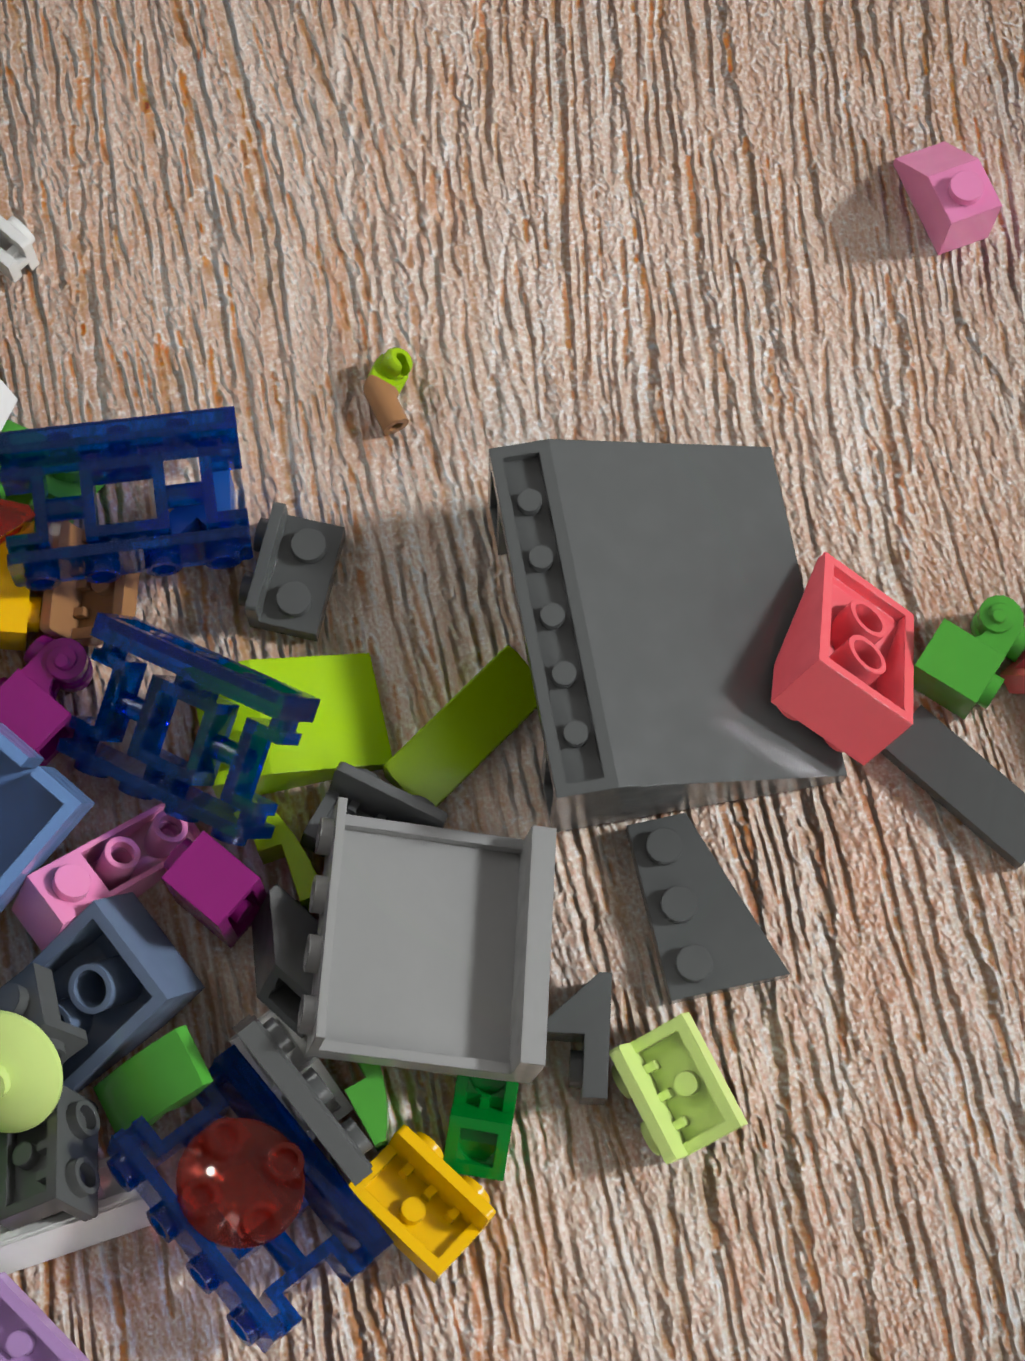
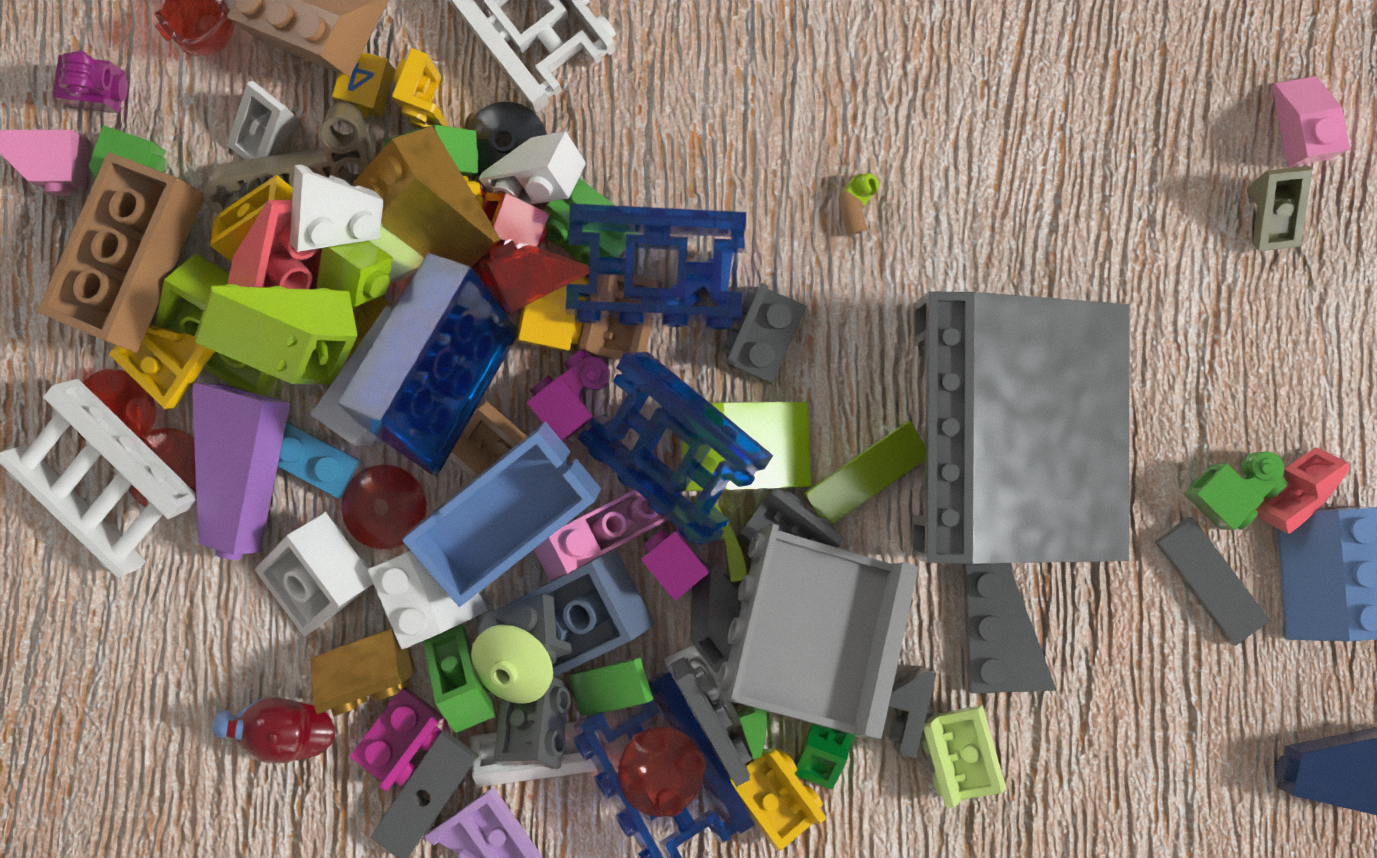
camera: 15 degrees right, 15 degrees up
coral slope [771,551,914,766] -> none
none -> olive slope [1247,166,1313,251]

